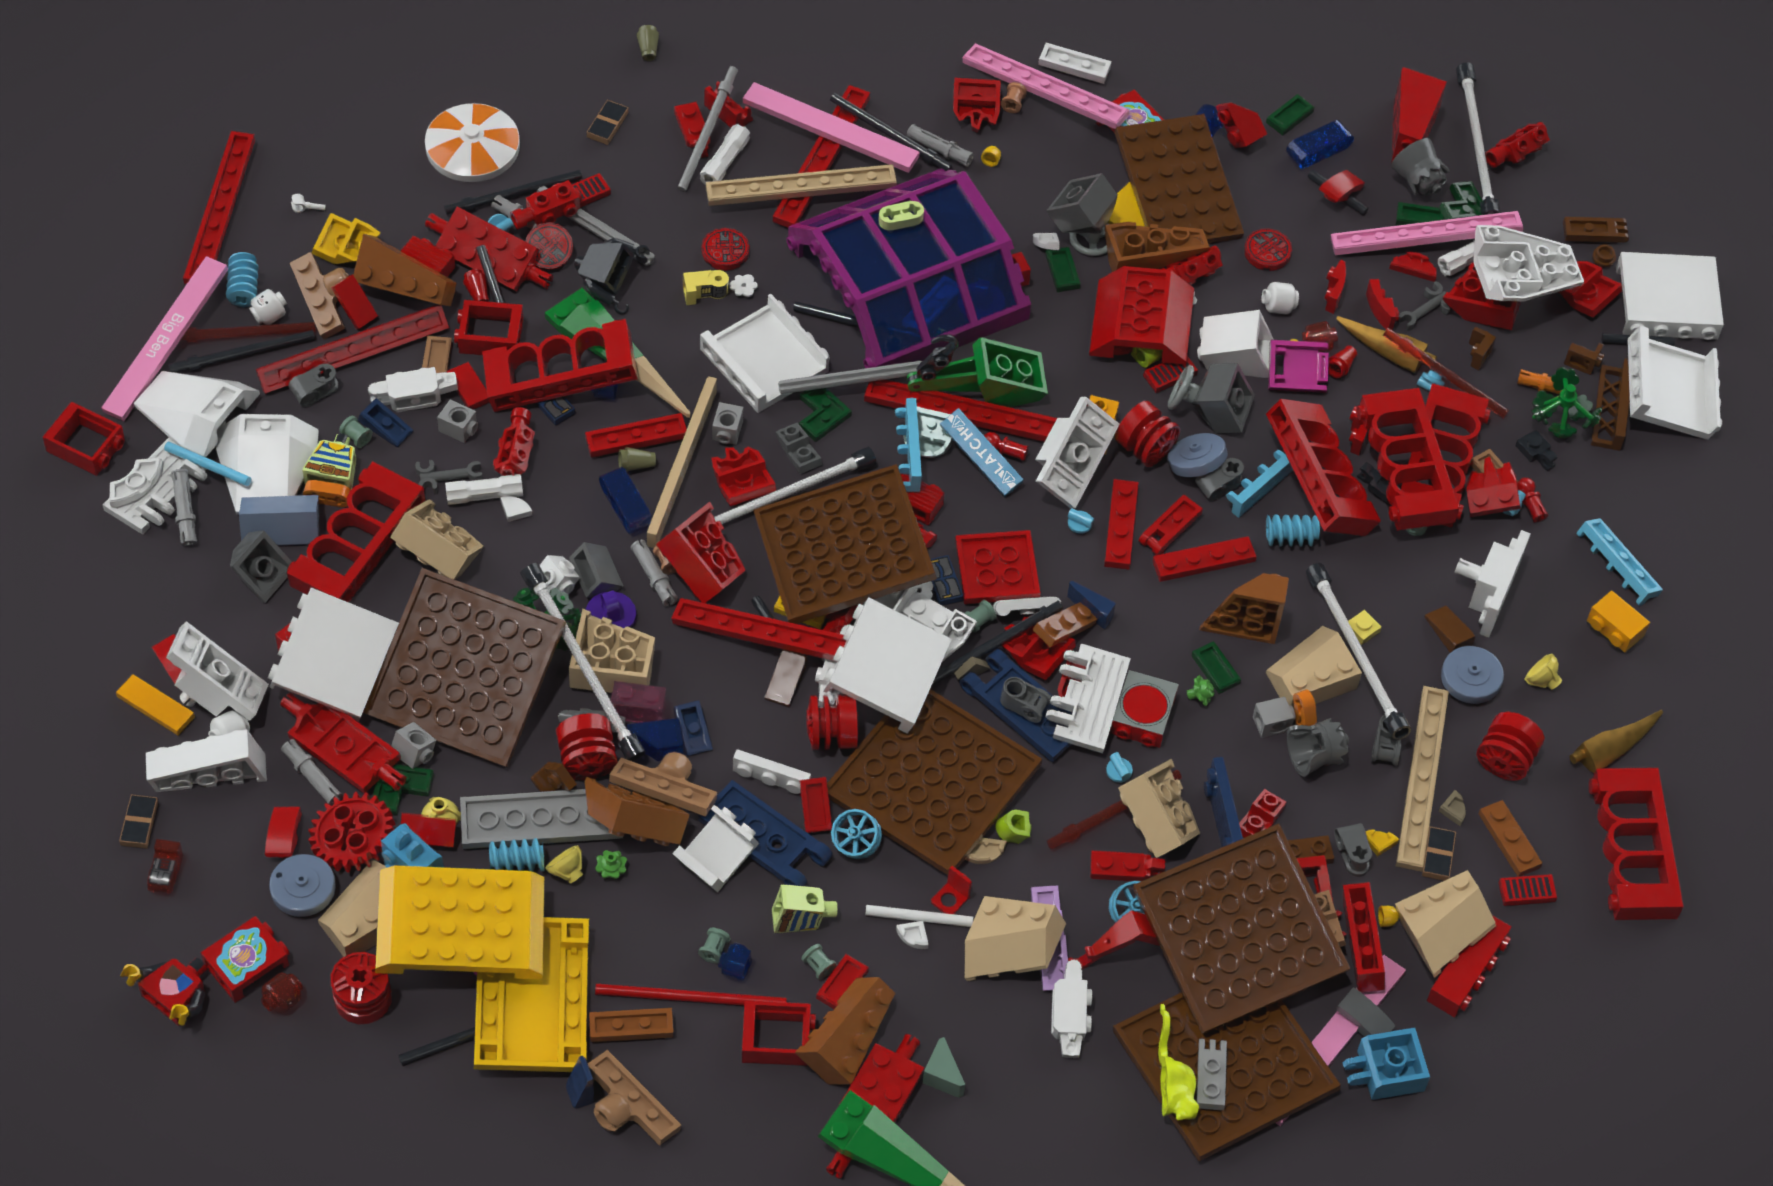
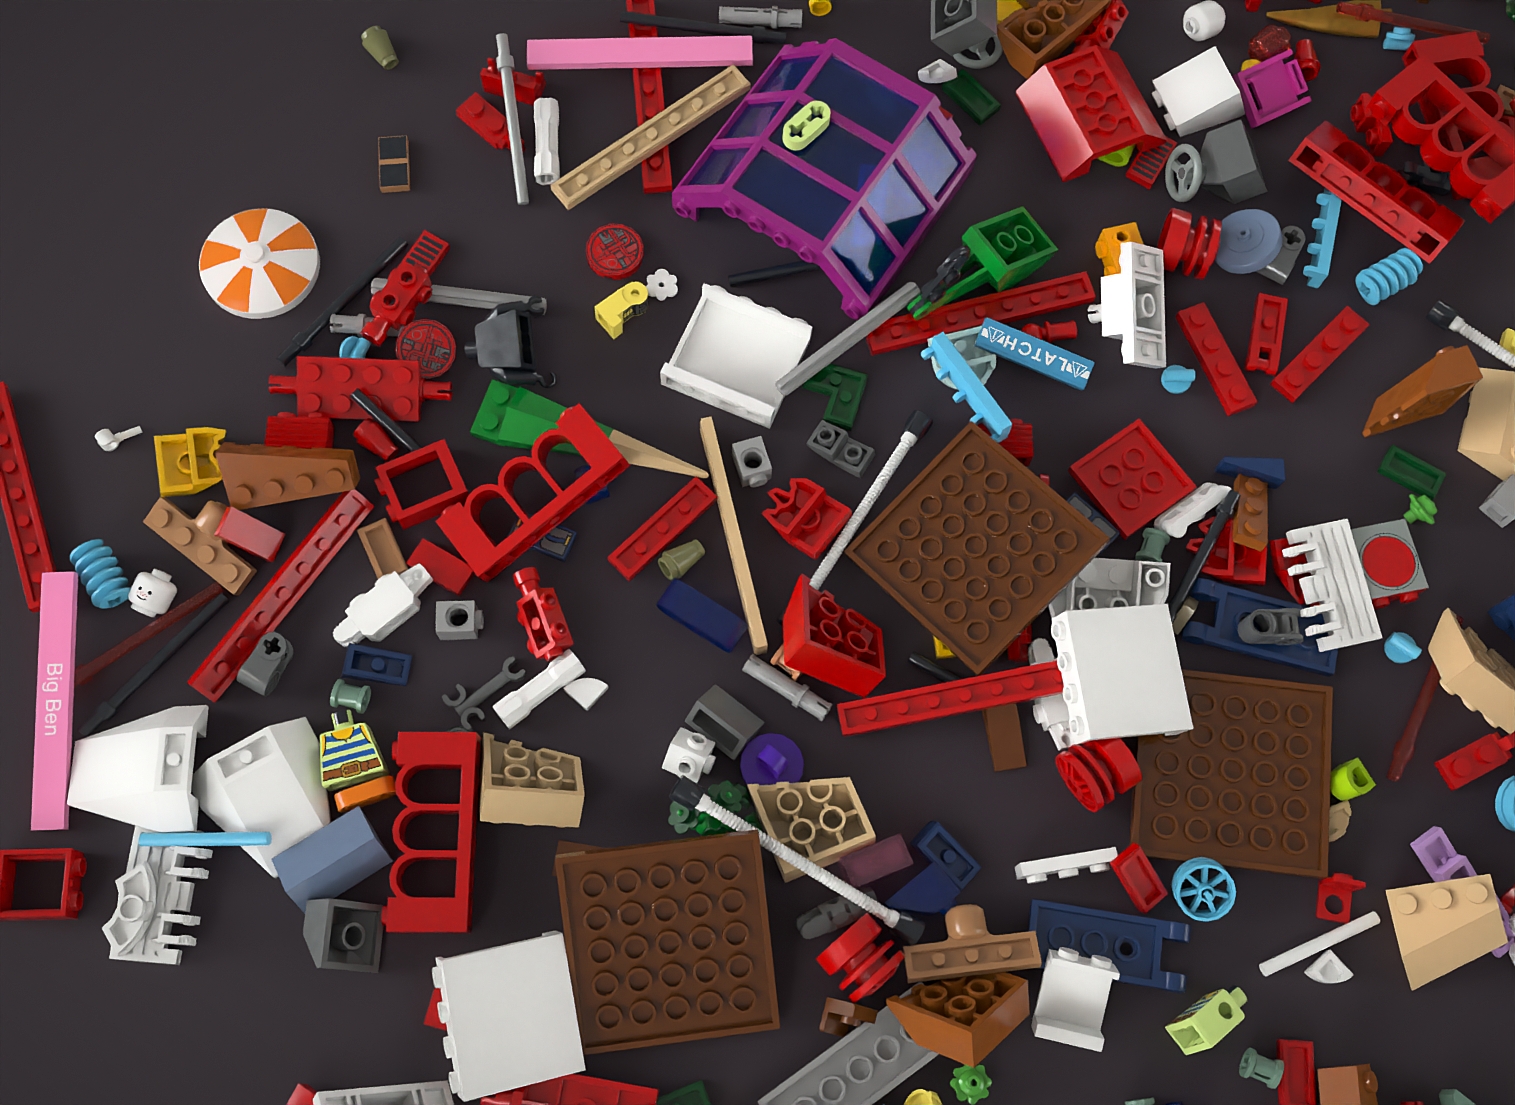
camera: 30 degrees left, 15 degrees up
light grey pin [171,469,197,546] -> none
light grey brick [391,722,436,769] -> none

